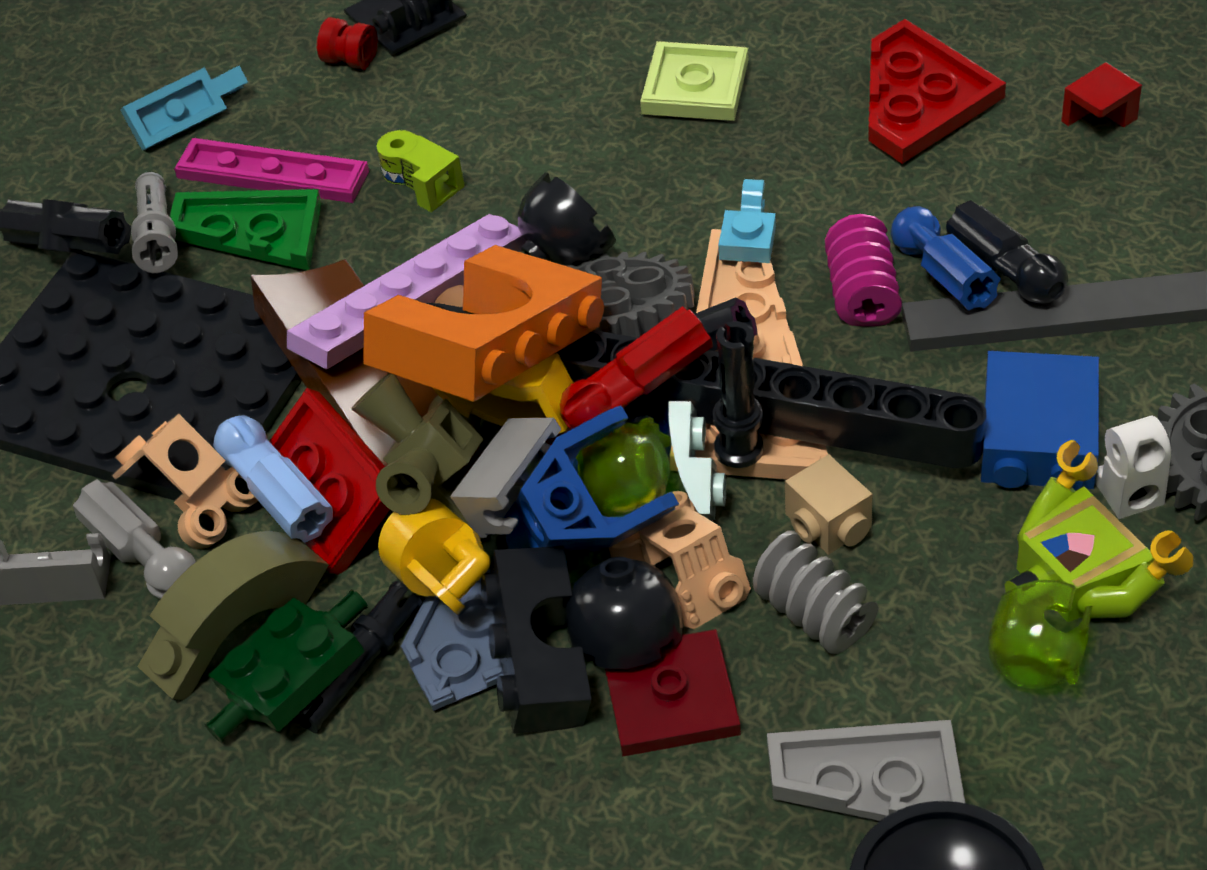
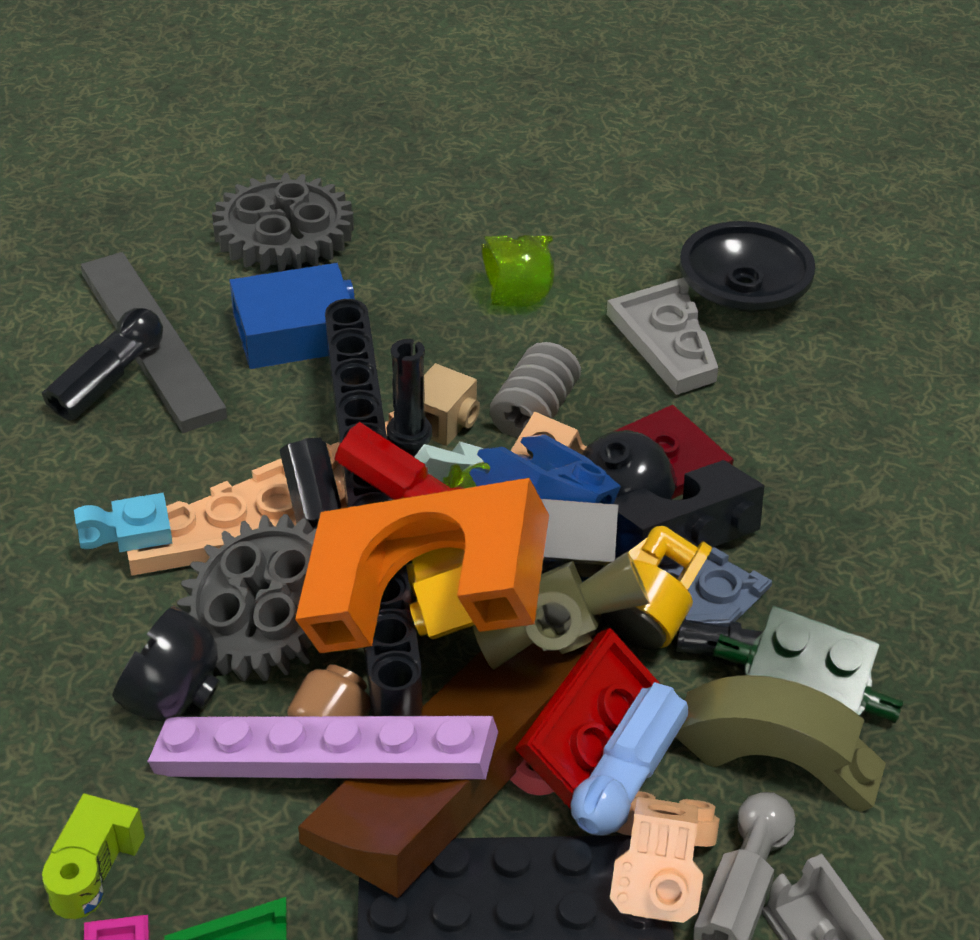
camera: 120 degrees left, 5 degrees down
dark pink piece [825,214,902,326] -> none
blue piece [891,206,1001,311] -> none
lime torso [1005,440,1193,622] -> none
white leg [1095,415,1171,519] -> none

